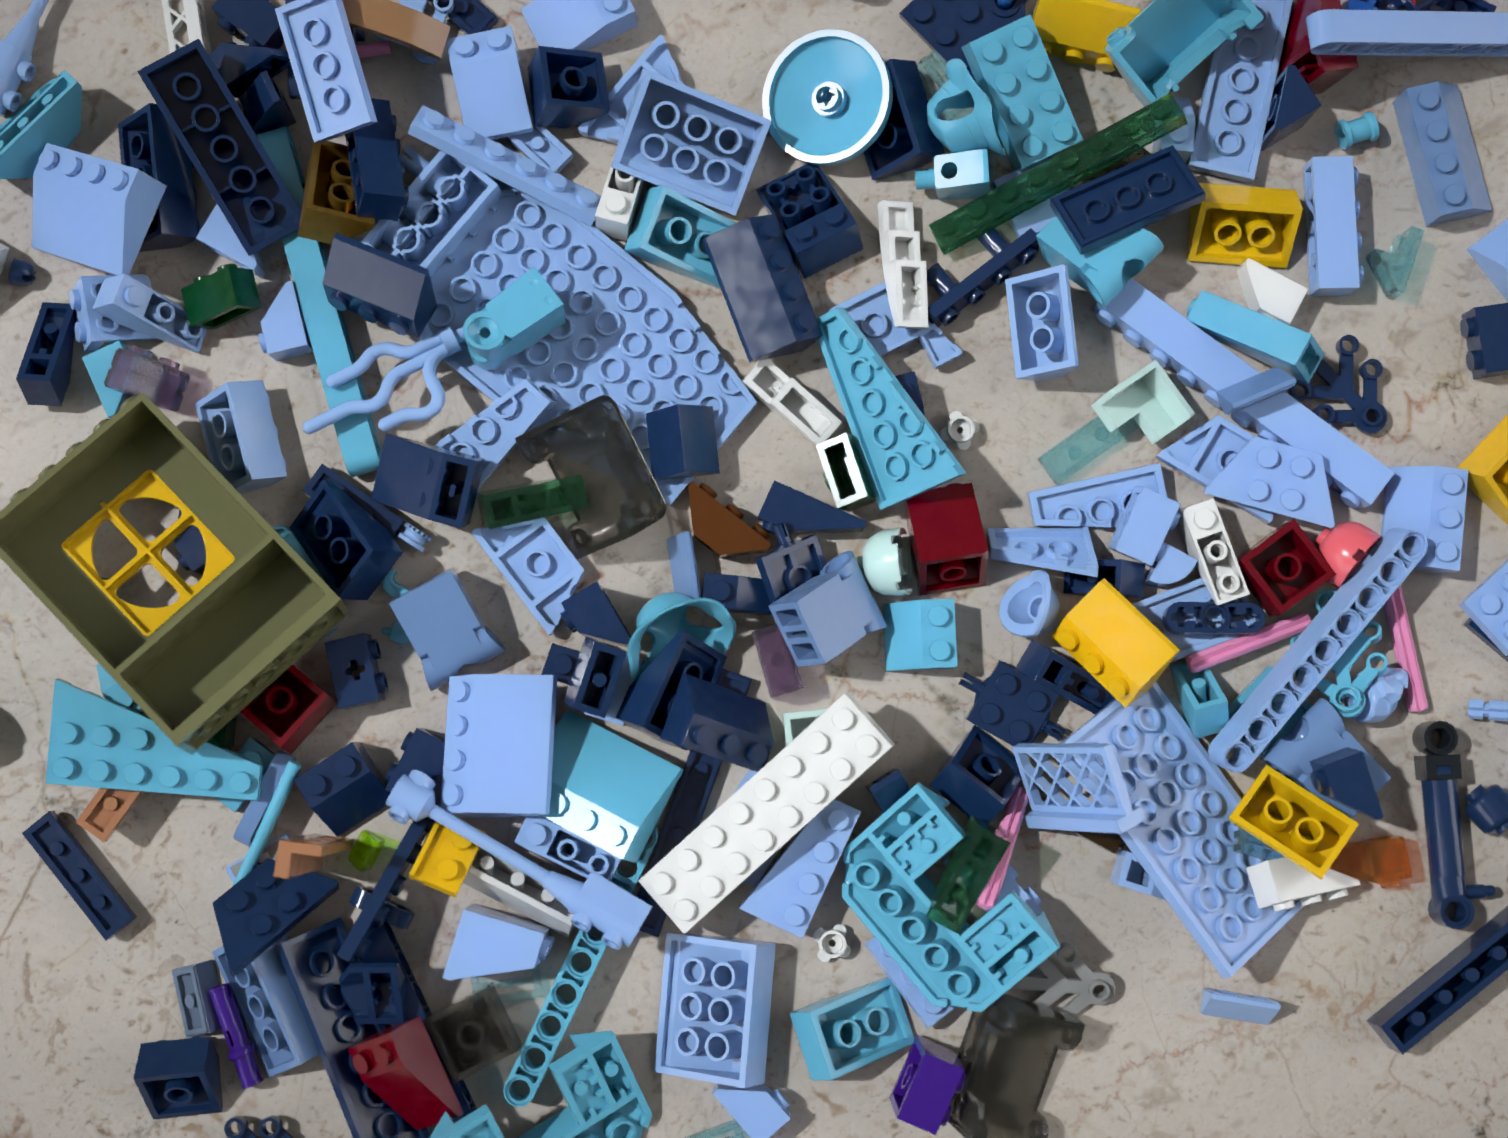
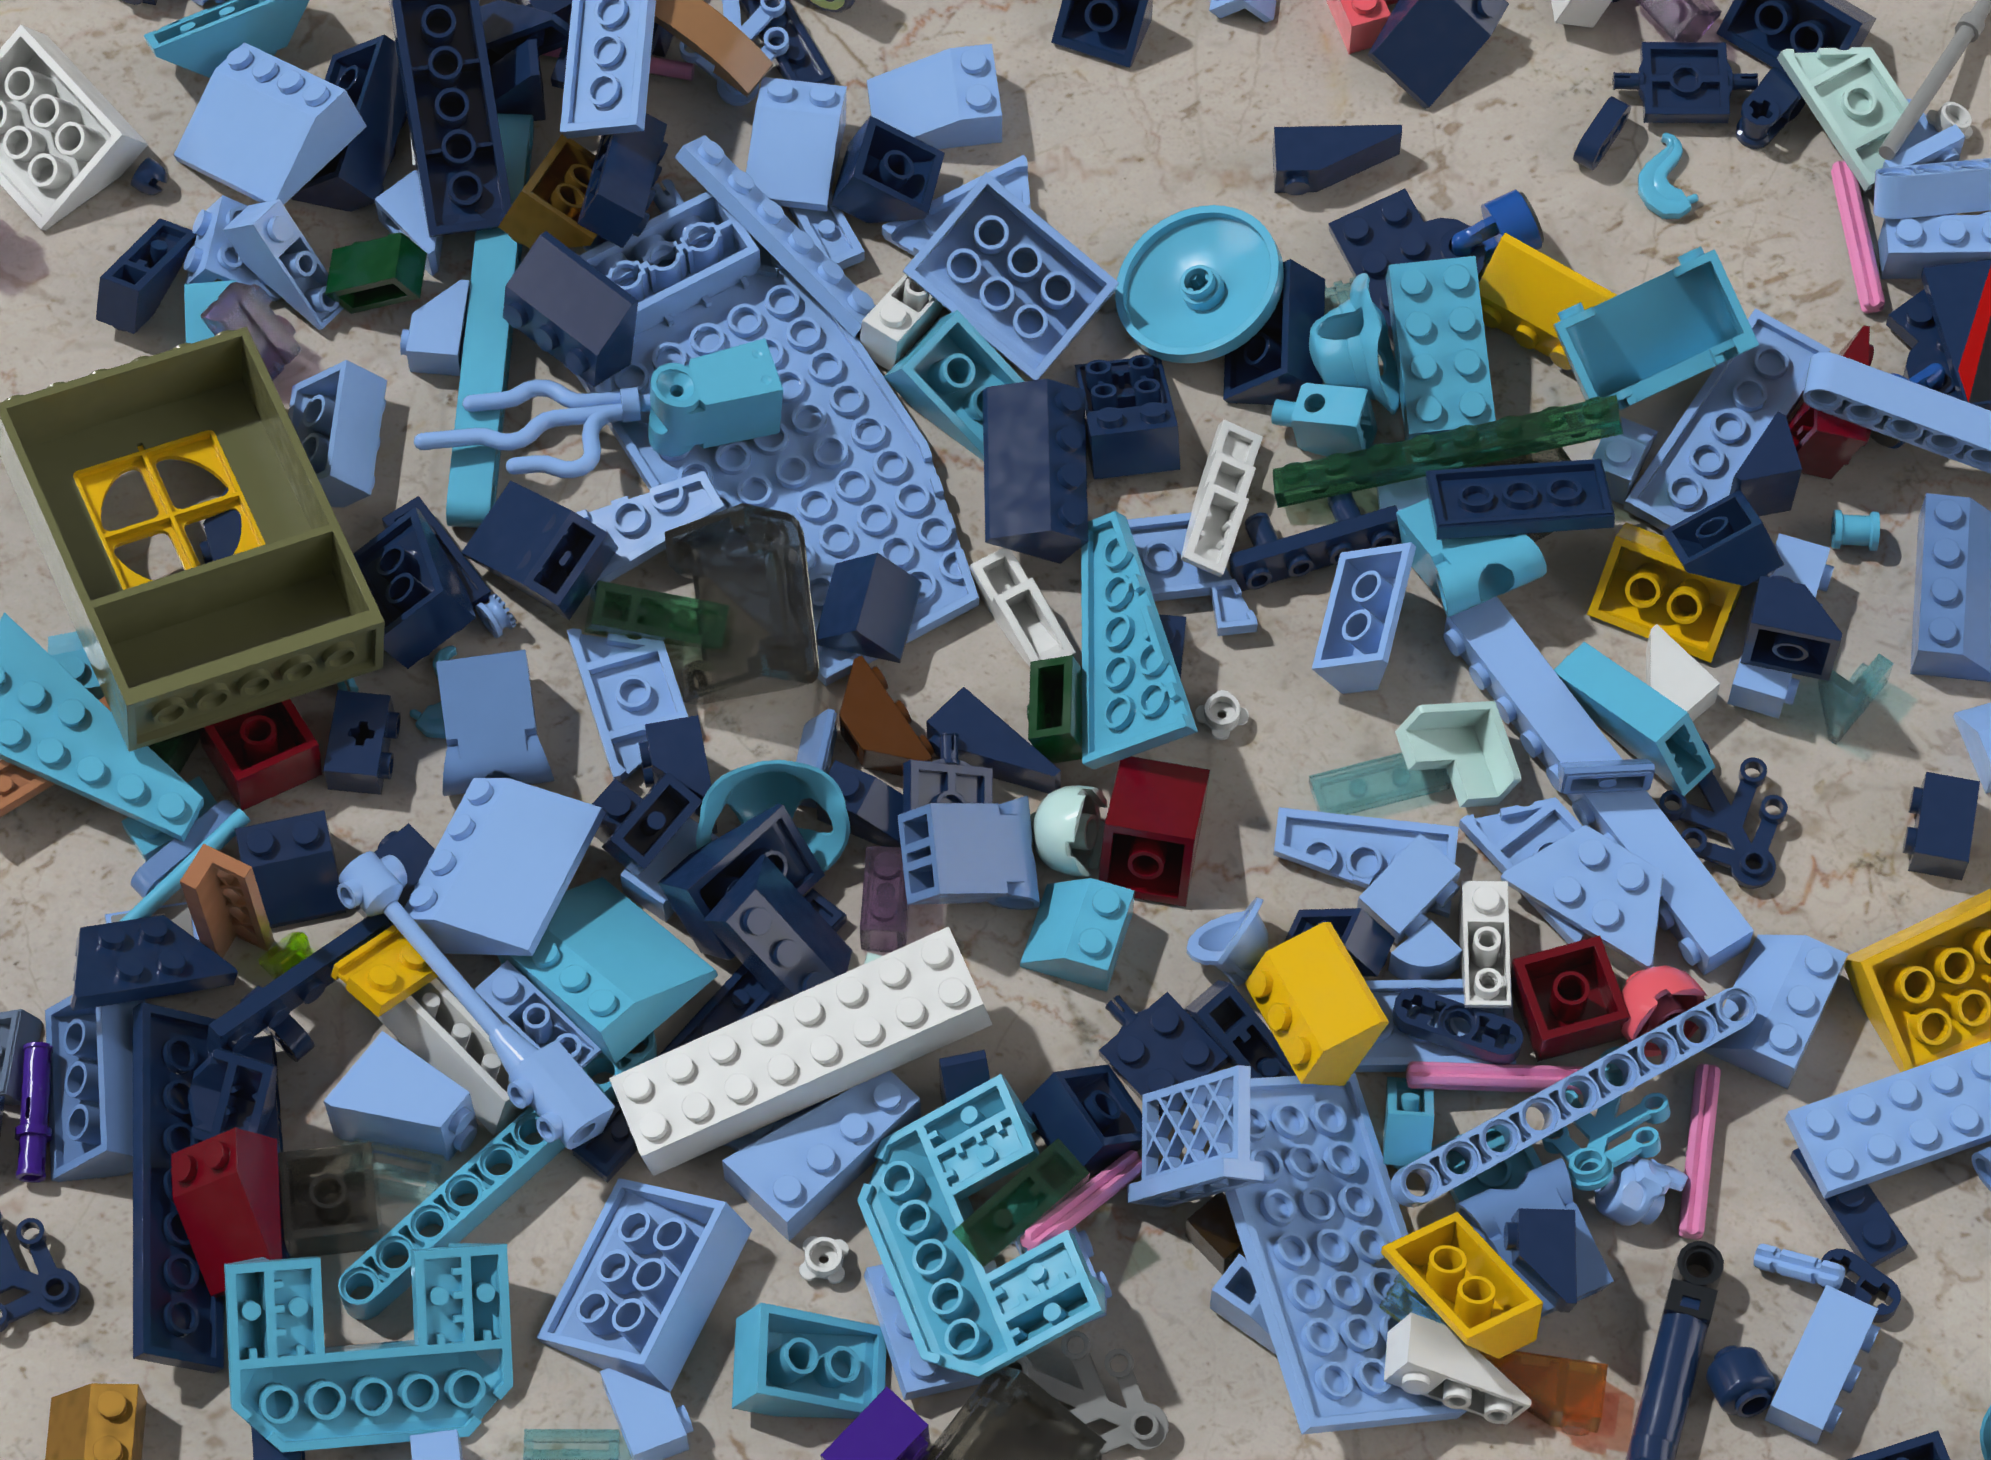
camera: 20 degrees right, 20 degrees down
light blue wing [986,527,1099,577] -> none
none -> dark blue slope [1662,490,1784,586]
none -> dark blue slope [1740,576,1842,681]

